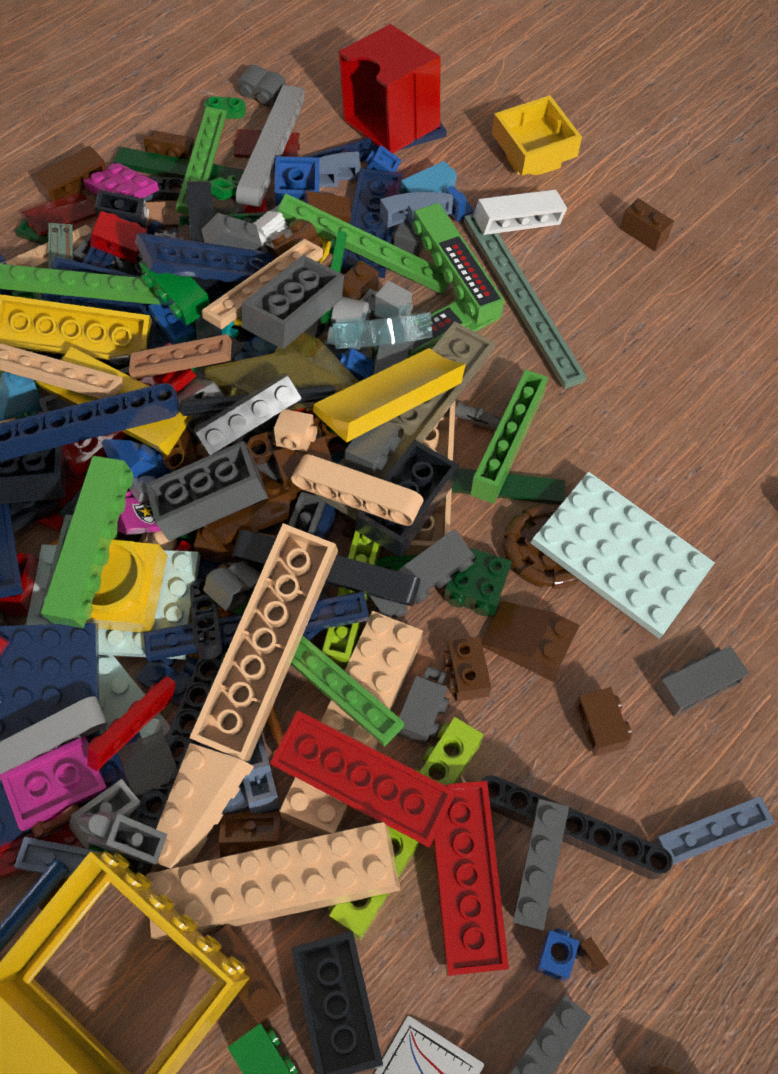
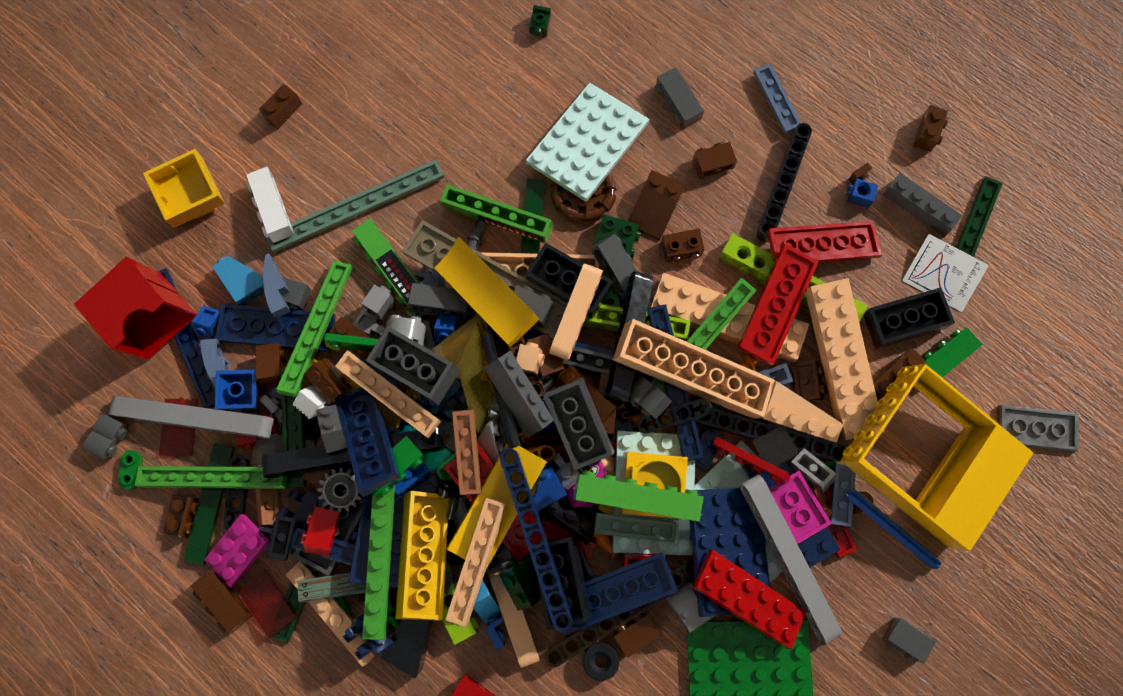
camera: 90 degrees left, 15 degrees up
dark grey brick [78,812,168,865] -> none
green plate [210,175,239,200] -> none
clear light blue slope [333,312,433,349] -> none
dark grey brick [397,666,450,746] -> none
bright green brick [412,203,504,324] -> none
blue bracket [446,186,474,222] -> none
dark grey brick [513,798,569,930] -> none

